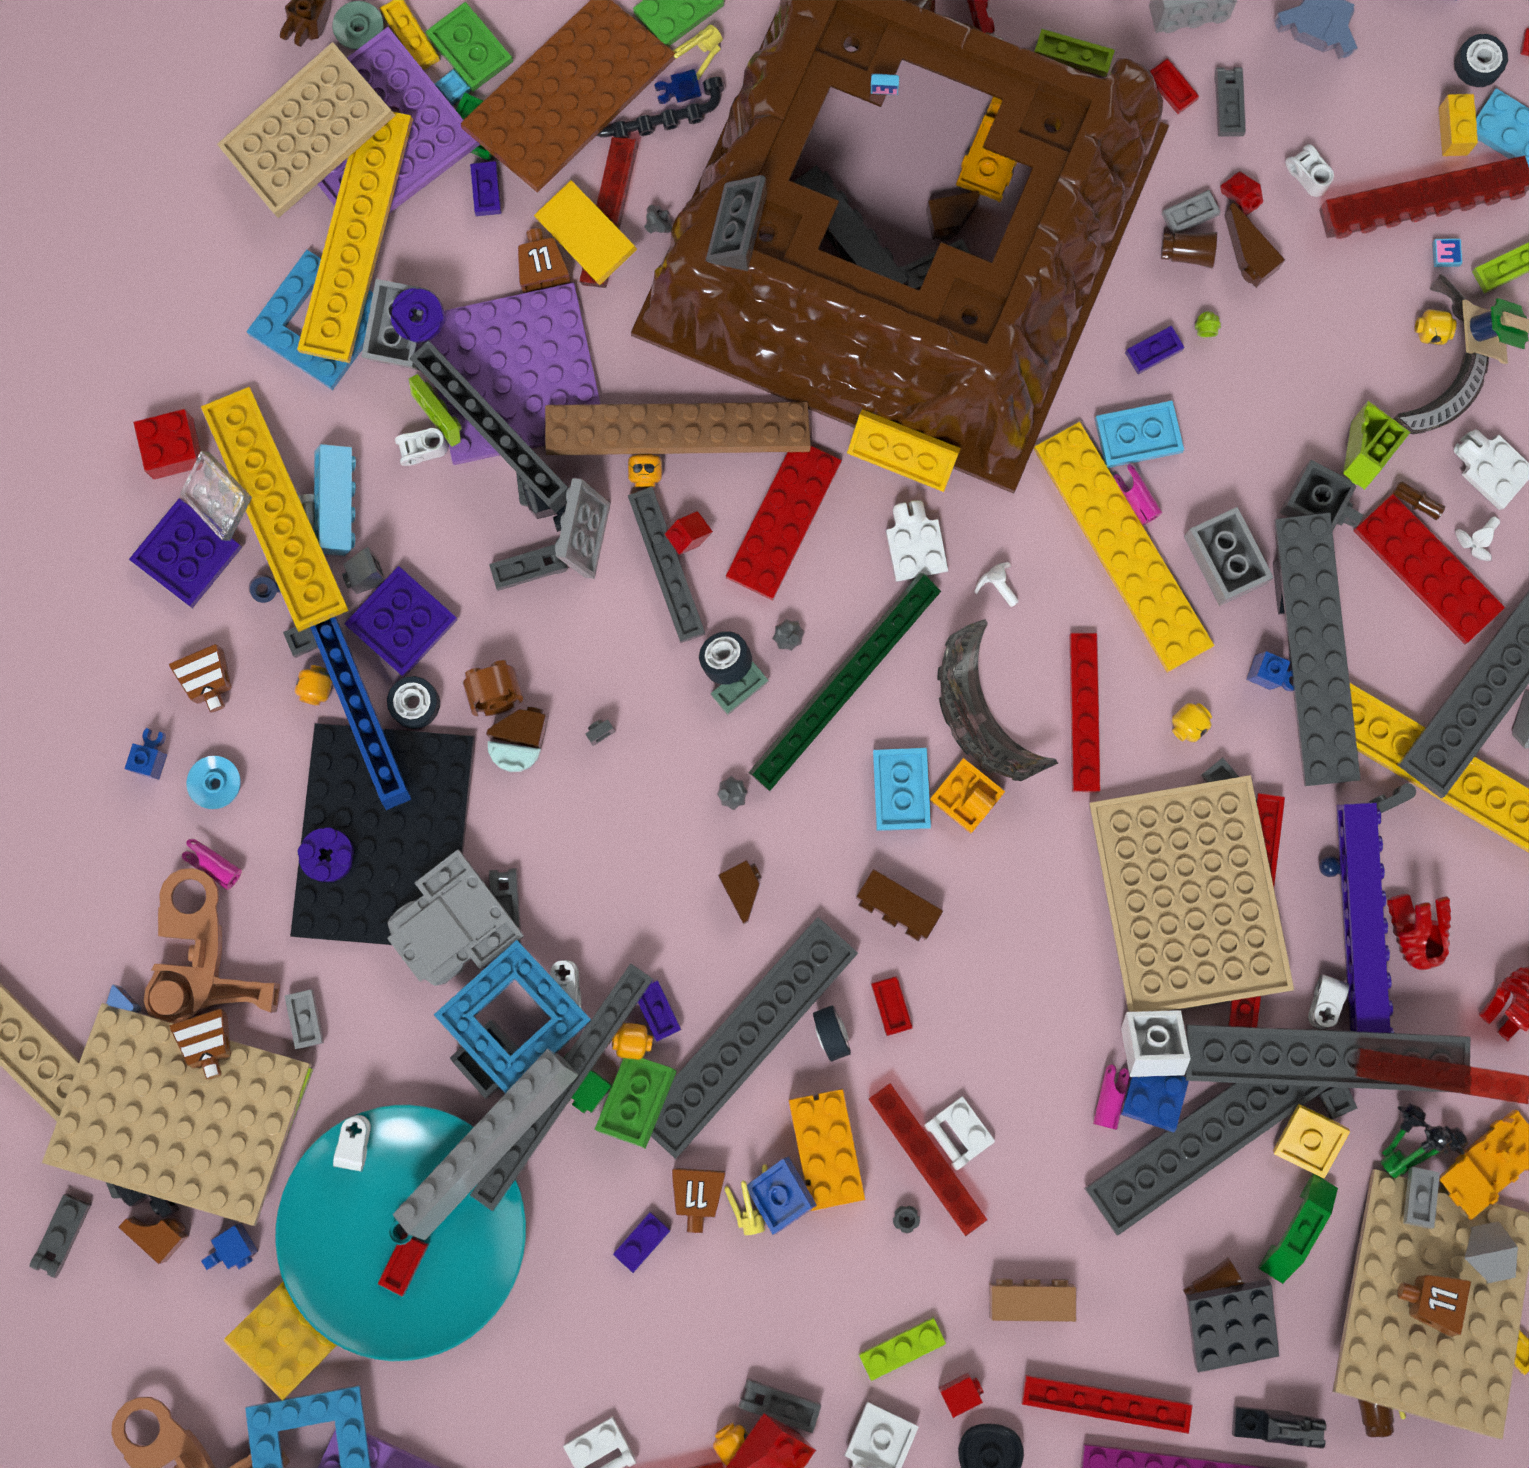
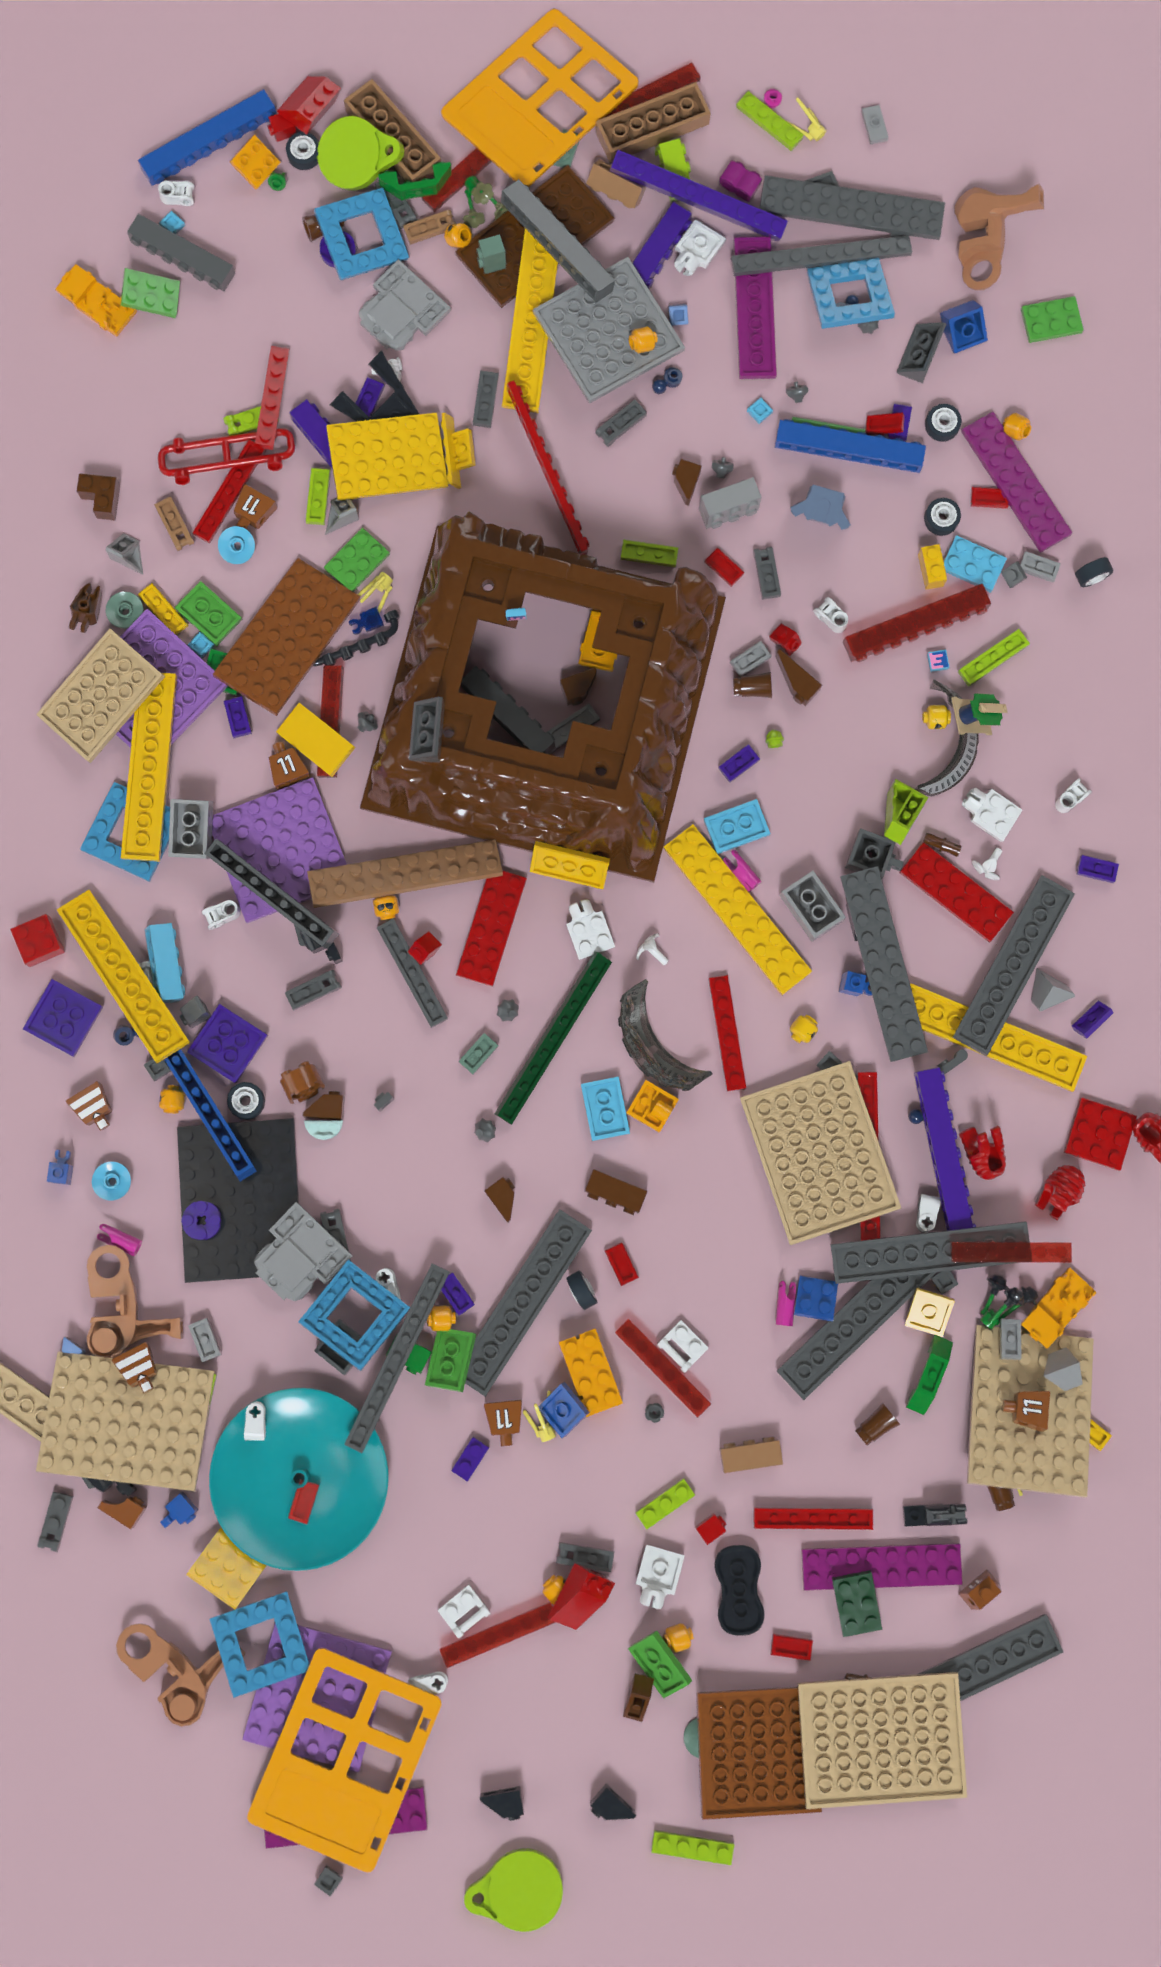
camera: 15 degrees left, 0 degrees up
clear plate [180,451,252,541] -> none
dark purple plate [391,288,446,343] -> none
light grey brick [393,1049,578,1240] -> none
lime plate [409,374,462,447] -> none
light grey plate [555,478,611,579] -> none
wheel [699,631,752,684] -> none
white brick [1121,1010,1190,1077] -> none
black plate [1186,1279,1279,1373] -> none

